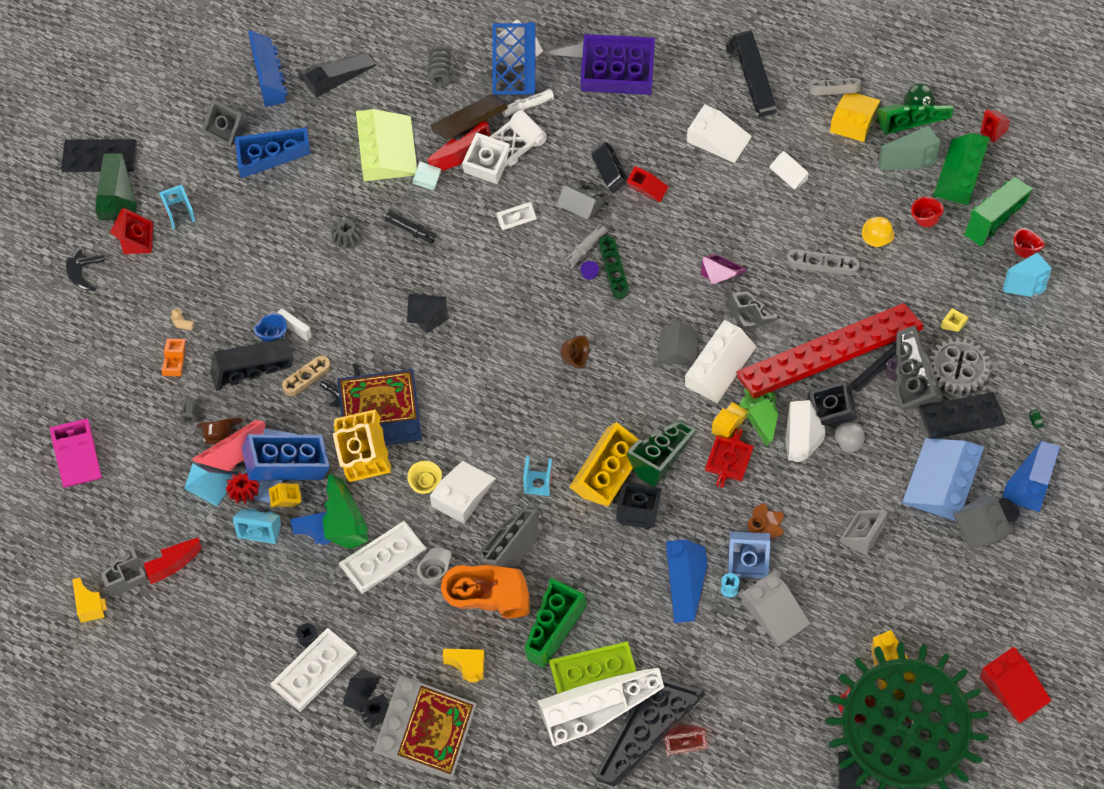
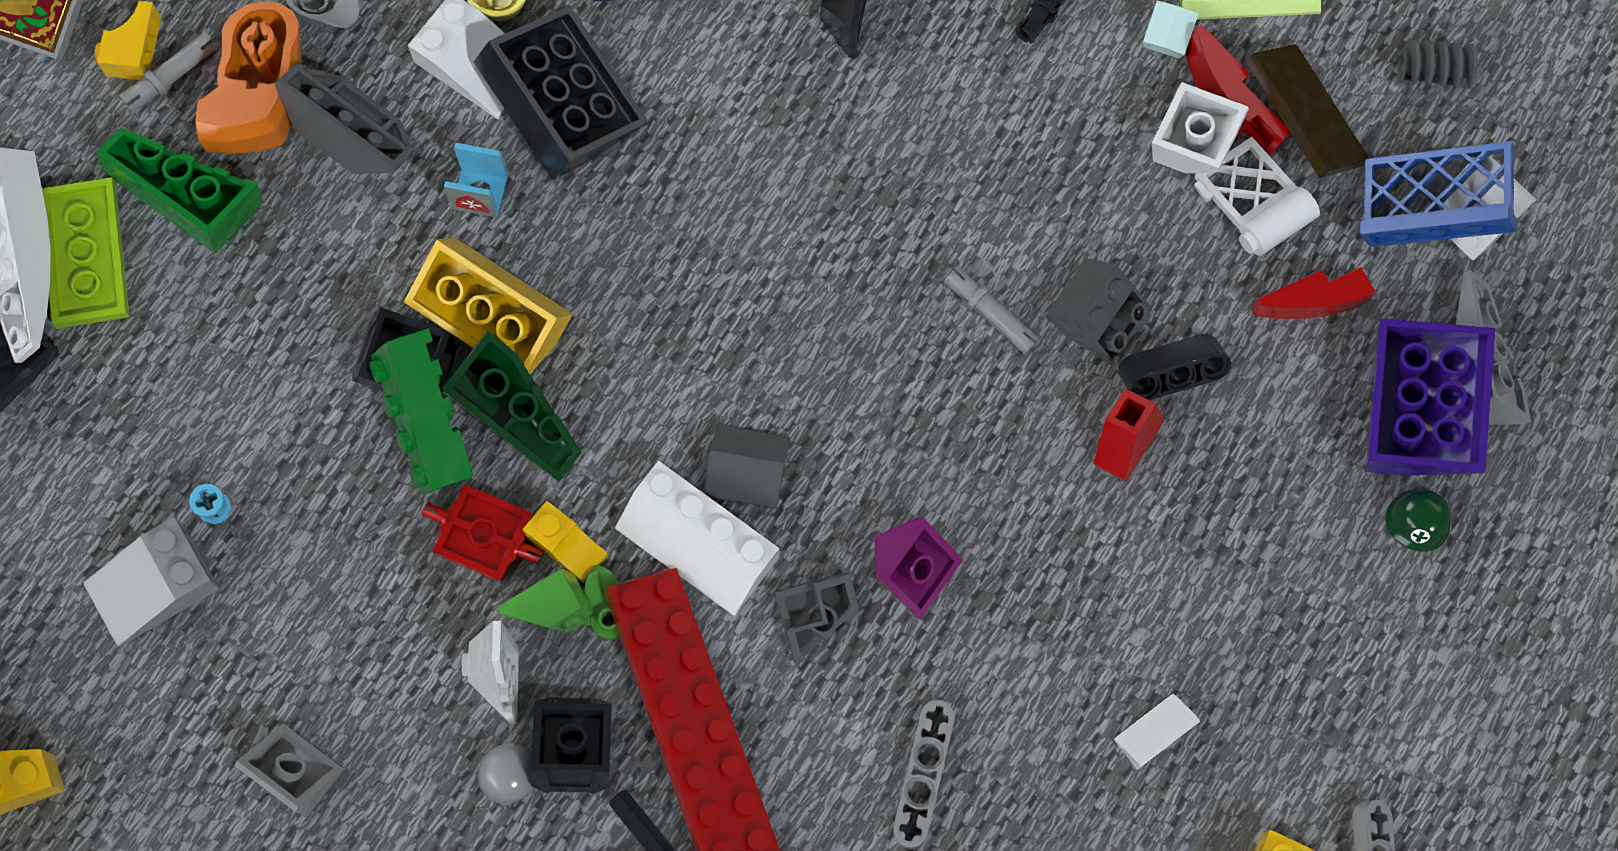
camera: 90 degrees right, 15 degrees up
white slope [495,202,537,230] -> none
white pin [502,89,554,118] -> none
reddish brown helmet [561,335,589,369] -> none
dark purple tile [580,261,599,280] -> none
dark green beam [599,236,628,299] -> none
blue wedge [666,540,707,623] -> none
white slope [687,104,752,163] -> none
black beam [726,30,777,118] -> none
medium blue slope [728,532,770,579] -> none
dark orange plate [747,503,784,538] -> none
none -> light grey pin [119,31,219,114]
none -> green wedge [369,328,473,495]
none -> black slope [473,5,648,180]
none -> red slope [1252,267,1375,319]
none -> dark green helmet [1385,489,1450,552]

